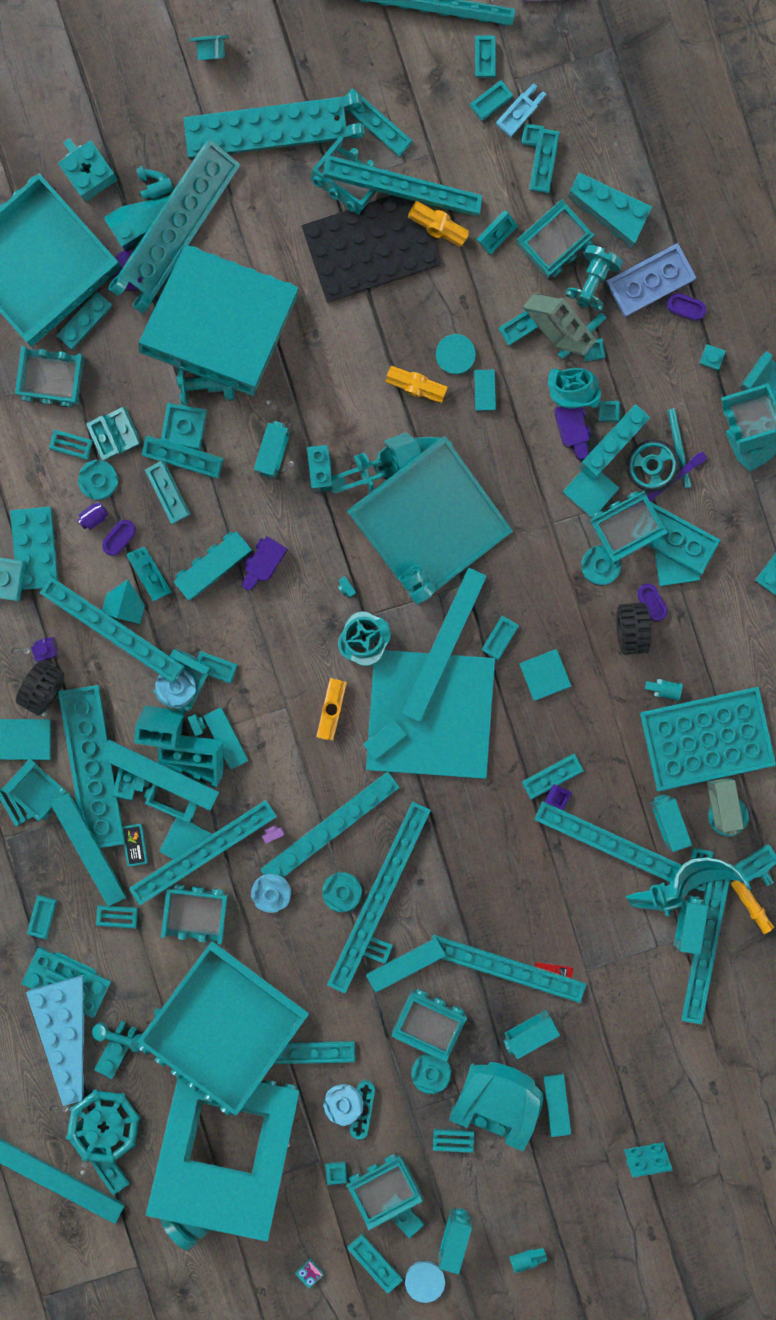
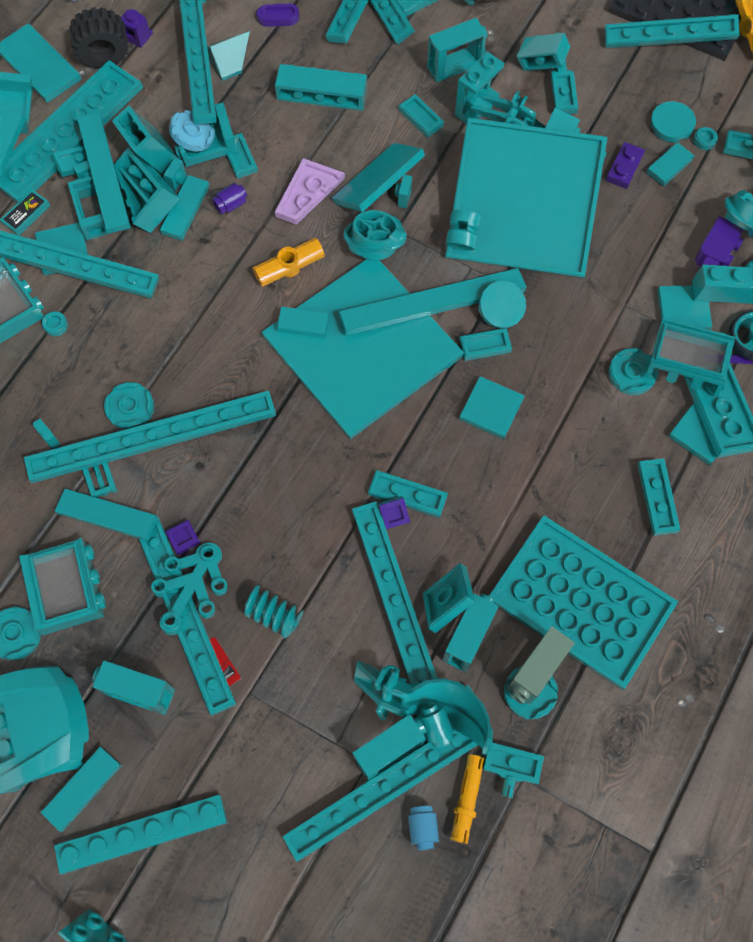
camera: 45 degrees right, 20 degrees down
teal hinge [127,547,172,602] -> none
dark purple hinge [242,536,288,591] -> none
medium azure tile [251,874,291,913] -> none
teal plate [260,771,400,877] -> none
medium lavender plate [262,825,285,844] -> none
light orange piece [385,366,448,404] -> none
black tyre [616,602,651,655] -> none
dark purple tile [637,584,667,622] -> none
teal hinge [644,678,683,701] -> none
none -> teal tile [33,418,61,449]
none -> teal tile [42,311,68,336]
none -> teal plate [54,795,228,875]
none -> teal plant [151,543,228,635]
none -> dark purple tile [165,520,201,555]
none -> dark purple brick [212,183,248,215]
none -> teal piece [245,585,304,638]
none -> lavender wing [275,158,345,225]
none -> teal tile [332,143,425,212]
none -> teal tile [399,94,444,138]
none -> dark azure brick [408,806,439,850]
none -> teal brick [418,703,454,748]
none -> teal tile [423,563,475,633]
none -> teal tile [478,280,526,329]
none -> teal brick [517,33,570,71]
none -> teal hinge [551,59,578,114]
none -> teal tile [605,15,739,48]
none -> dark purple plate [606,142,645,189]
none -> teal plate [637,458,681,536]
none -> teal tile [693,127,718,150]

